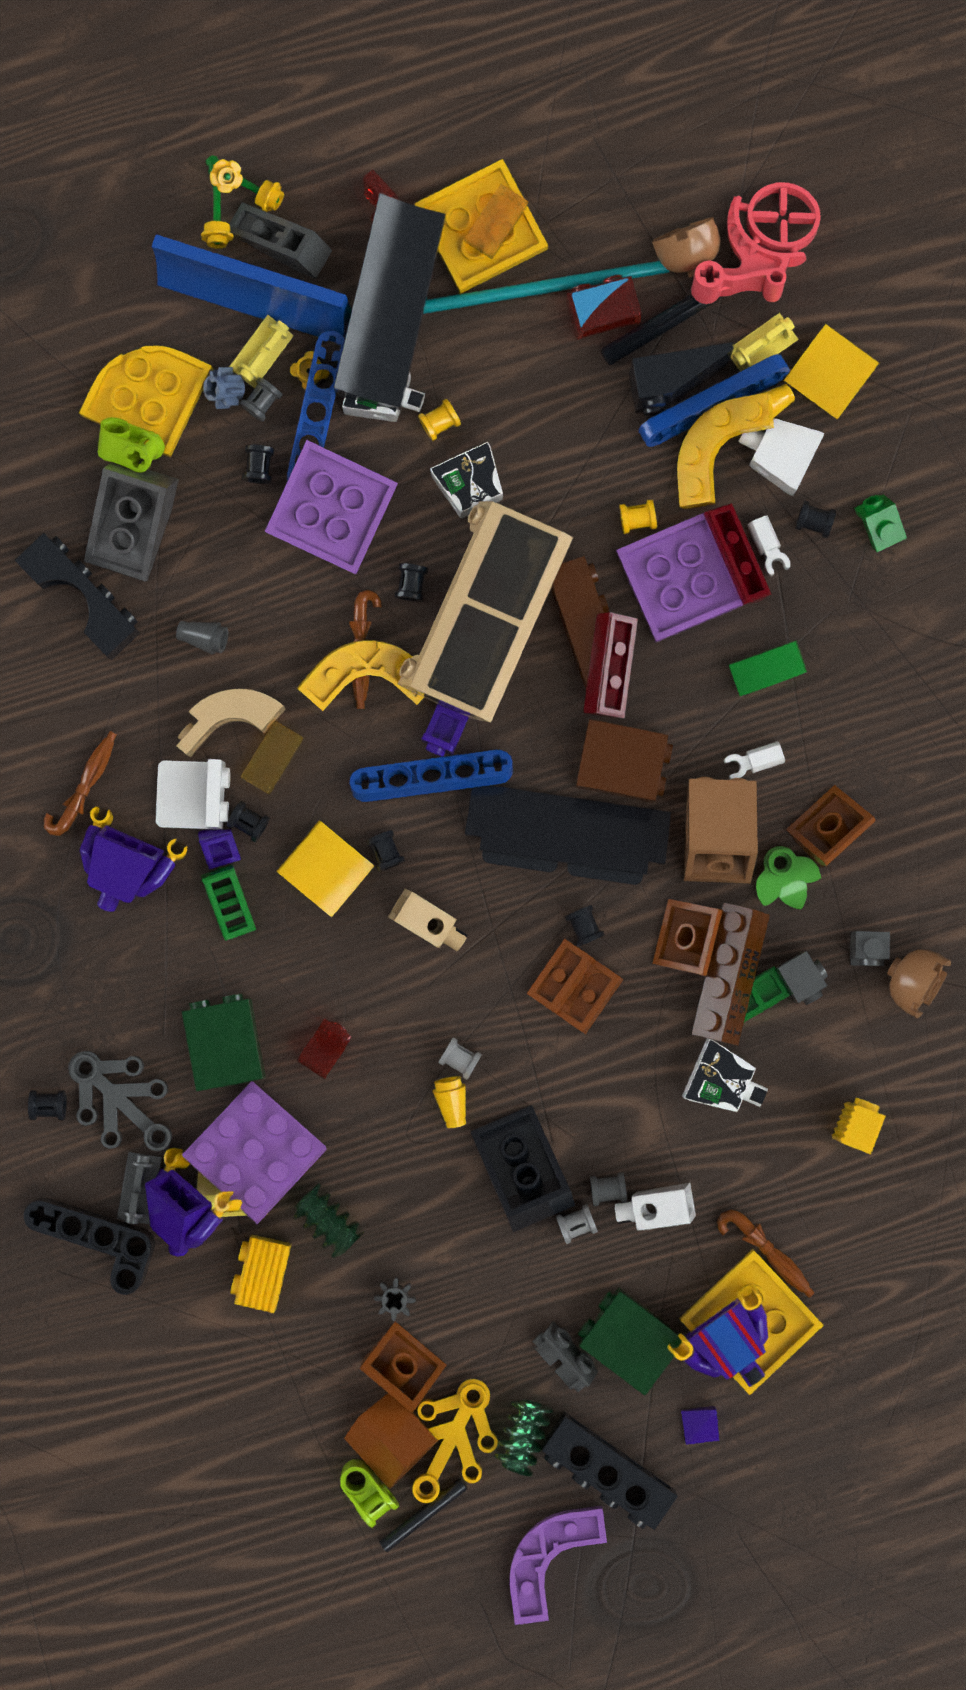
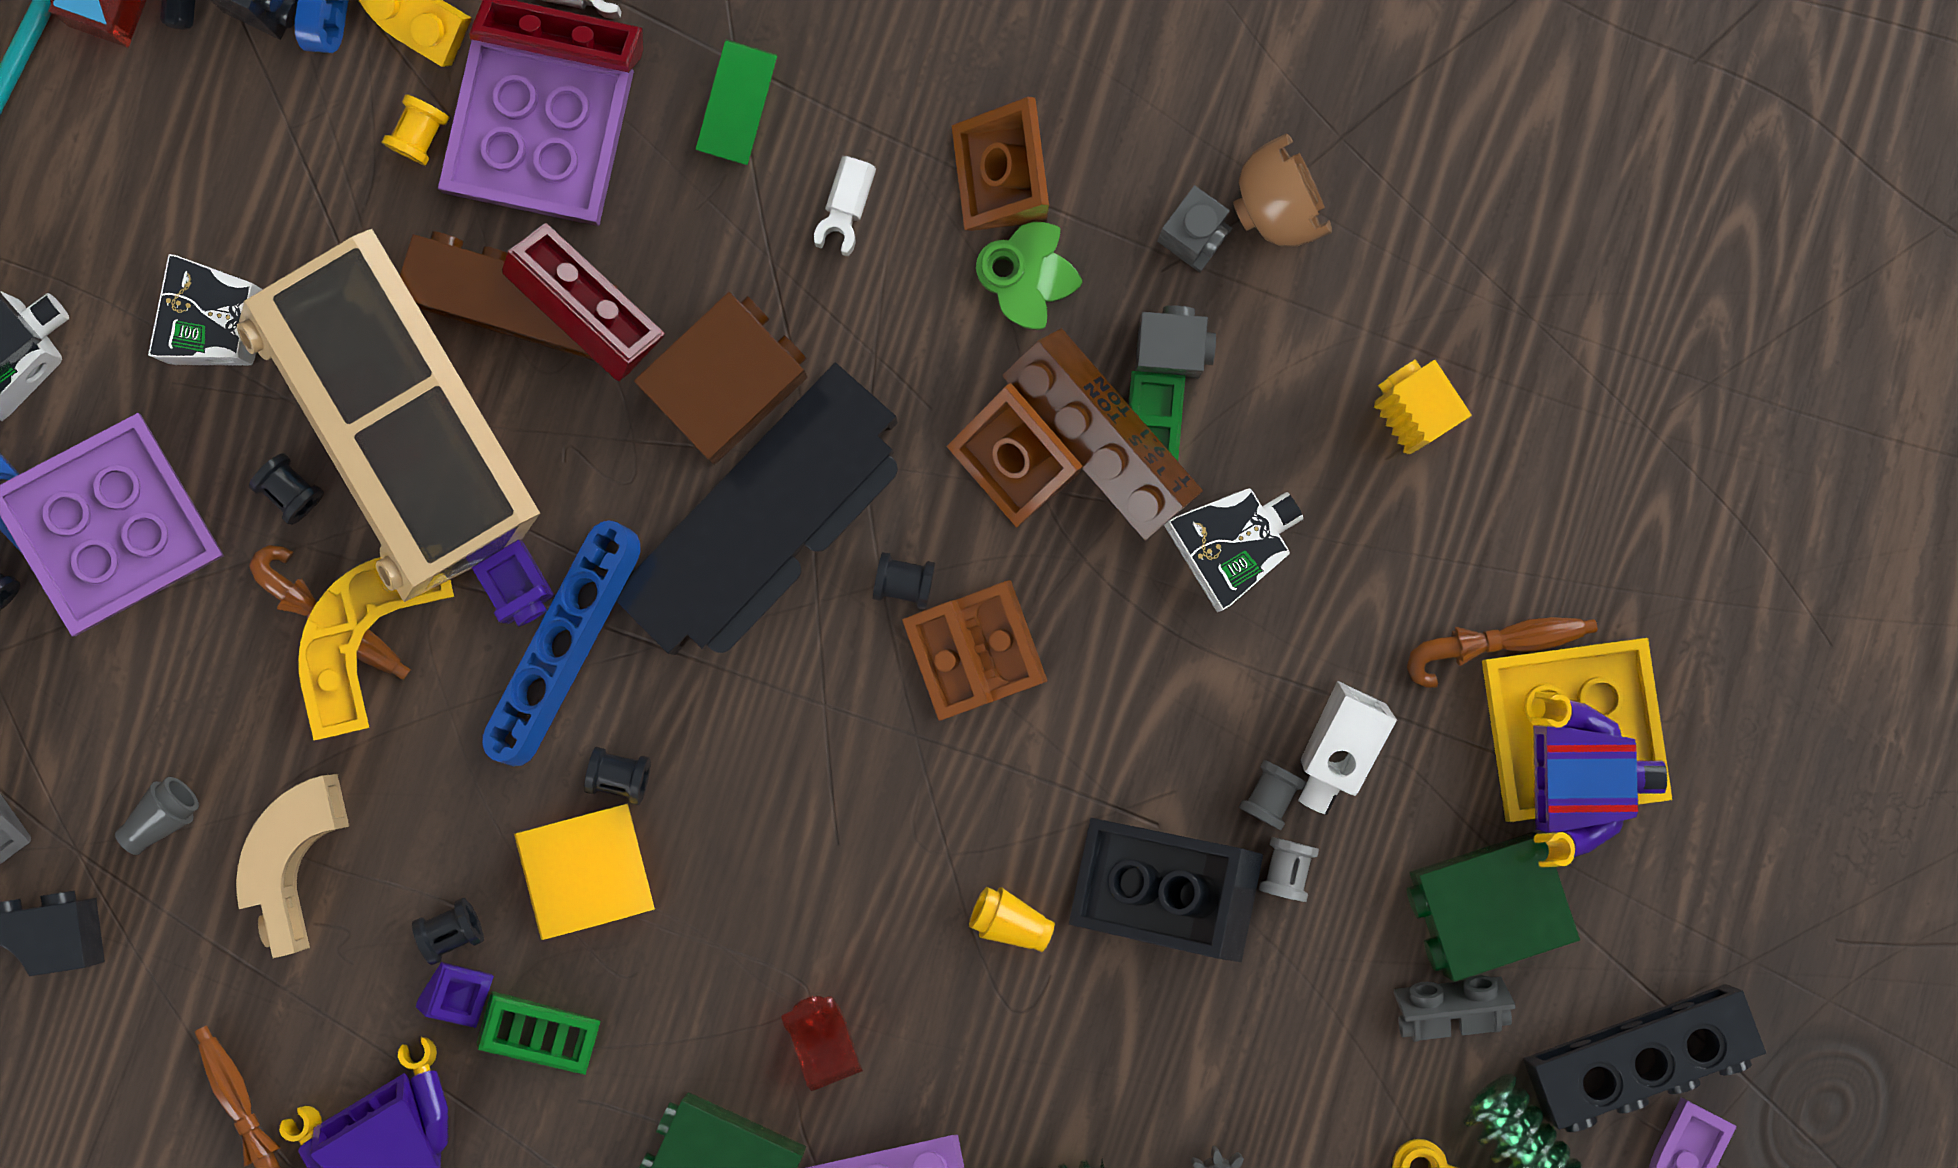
camera: 60 degrees left, 0 degrees up
white bracket [156,759,230,830] -> none
clear yellow tile [241,721,304,795] -> none
tan torso [388,889,468,951] -> none
yellow bush [418,399,461,441] -> none
light grey bush [438,1037,482,1080] -> none
dark purple slope [681,1406,719,1445] -> none
medium nougat slope [684,777,758,883] -> none

